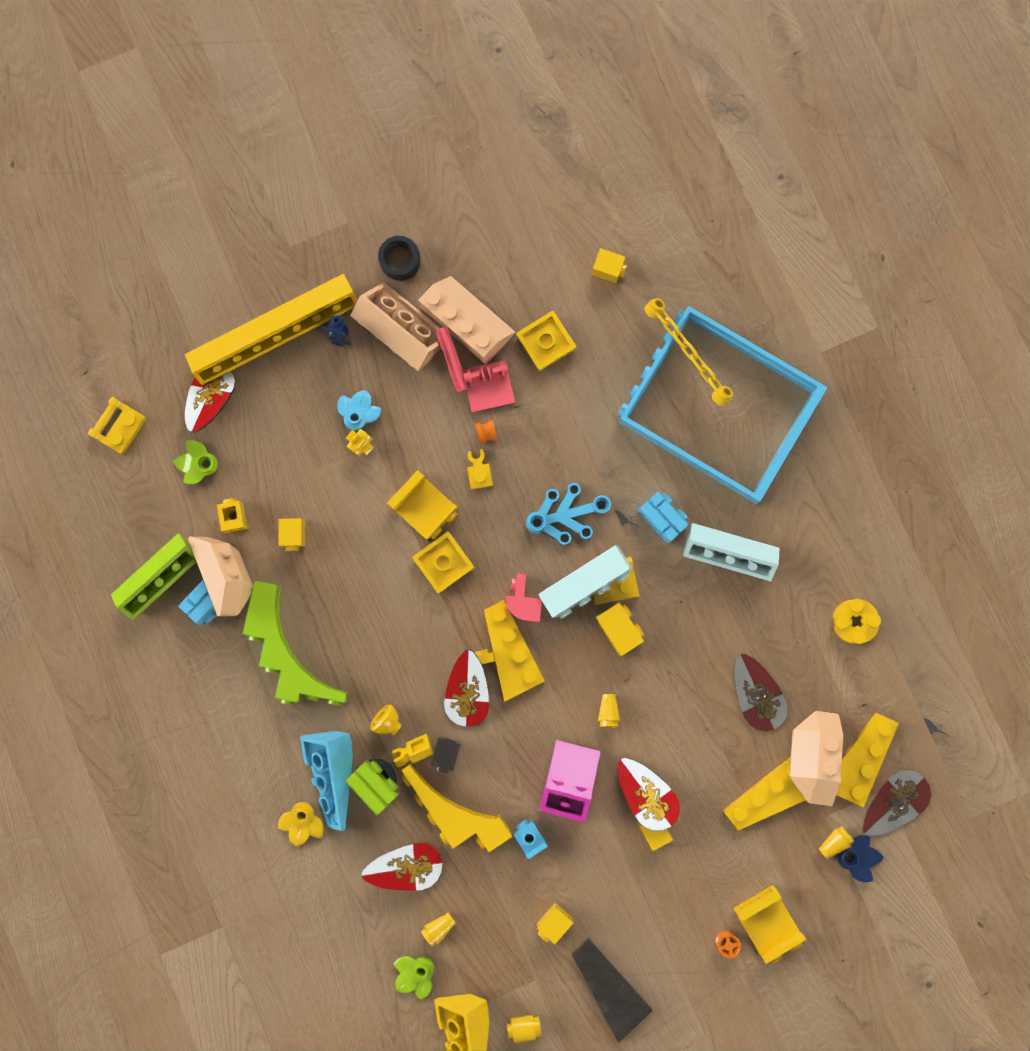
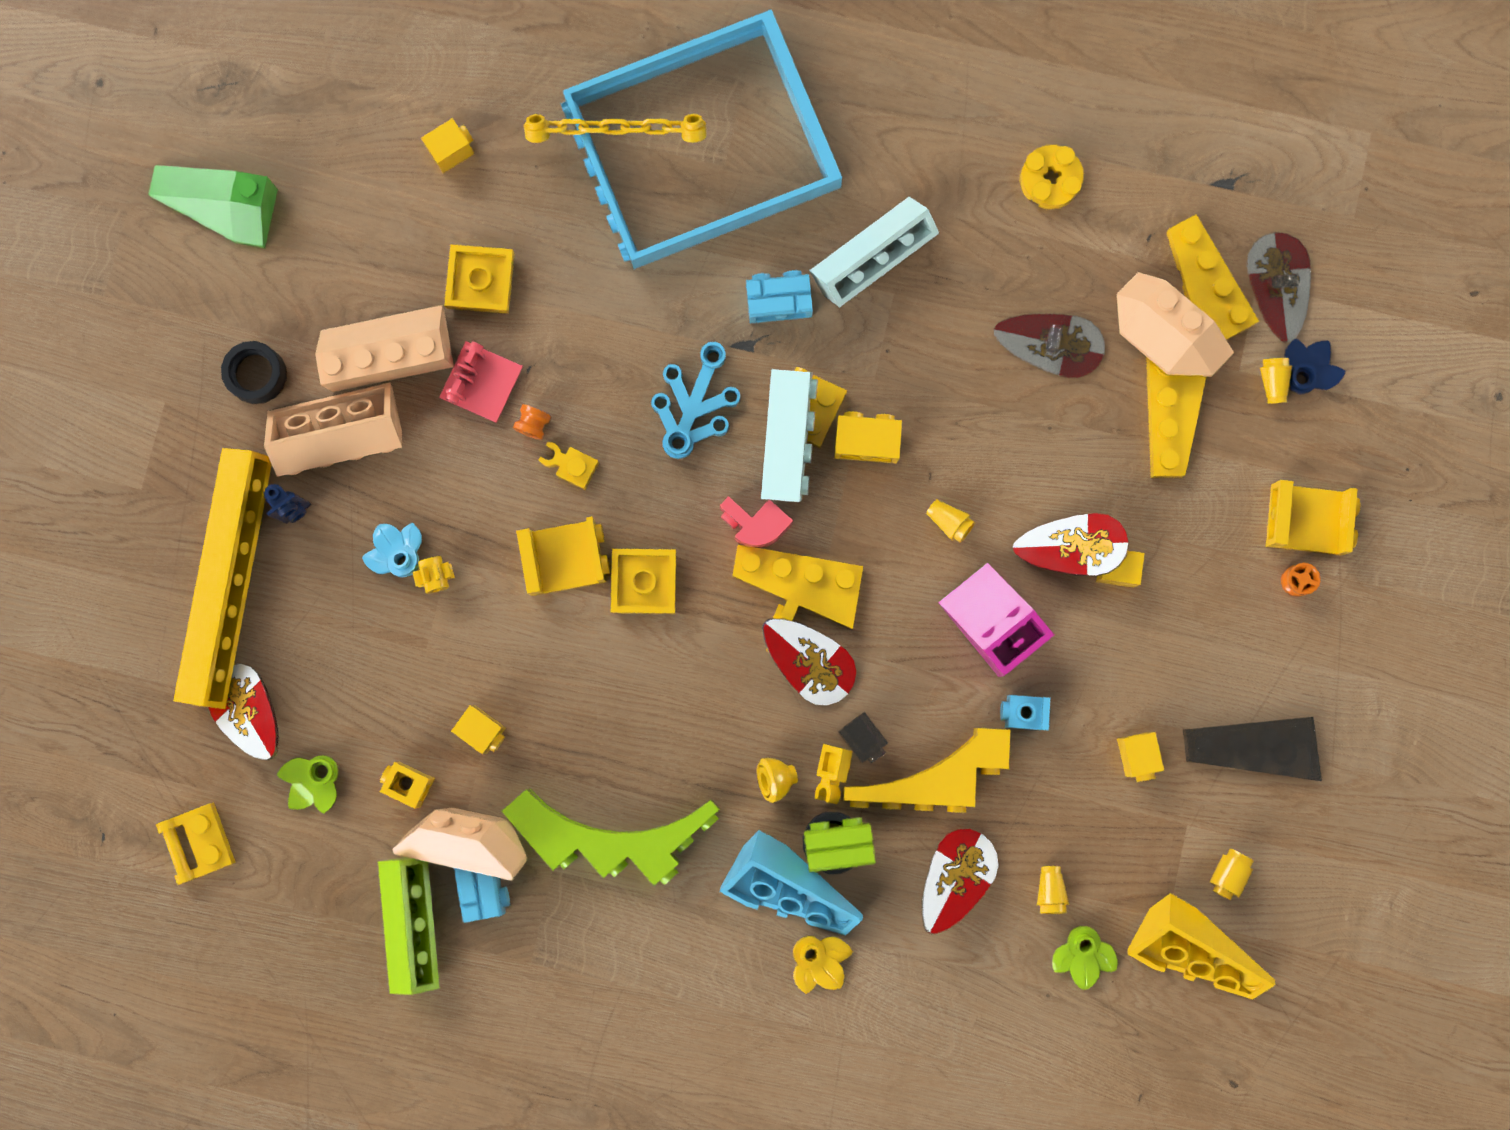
camera: 55 degrees left, 0 degrees up
coral axle [436,327,468,392] -> none
none -> wedge [148,165,278,248]

